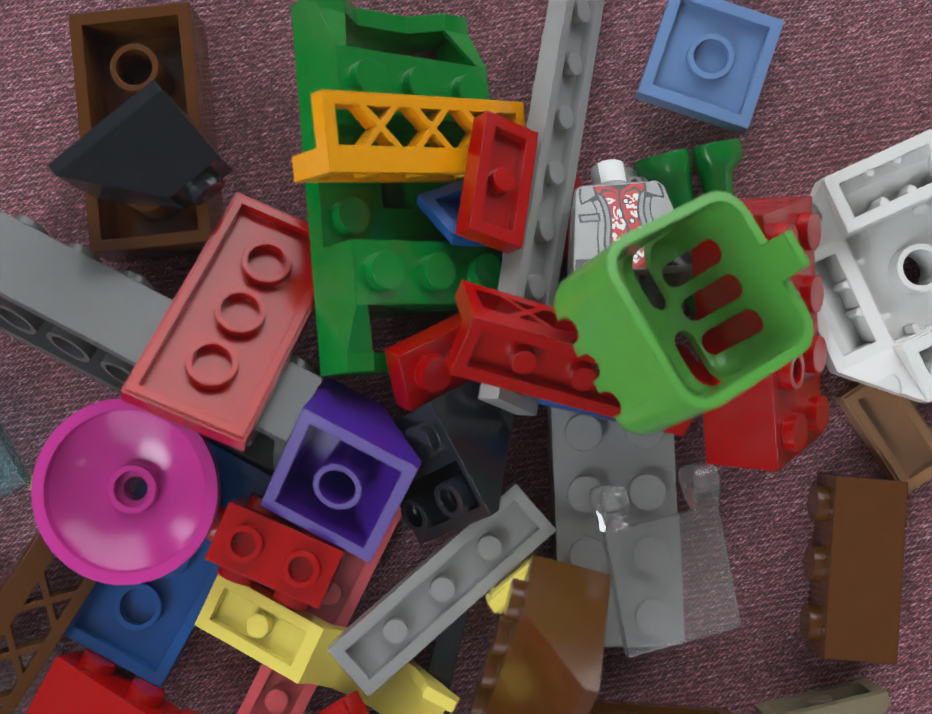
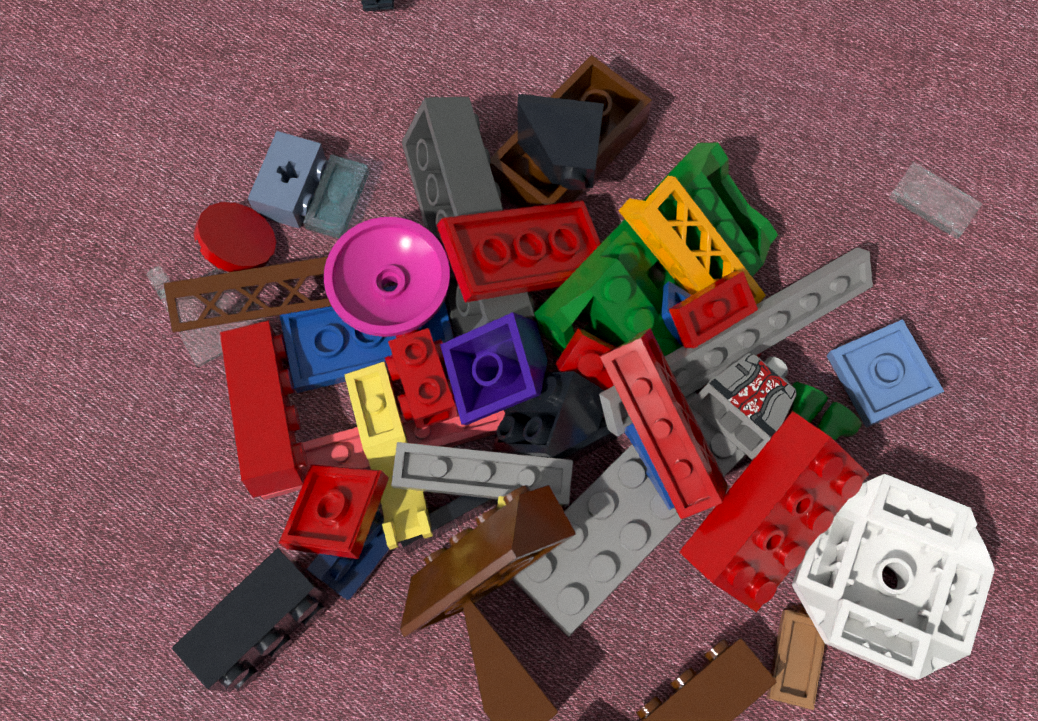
camera: 45 degrees right, 15 degrees down
bright green piece [553,191,814,435] -> none
clear flag [589,463,742,657] -> none

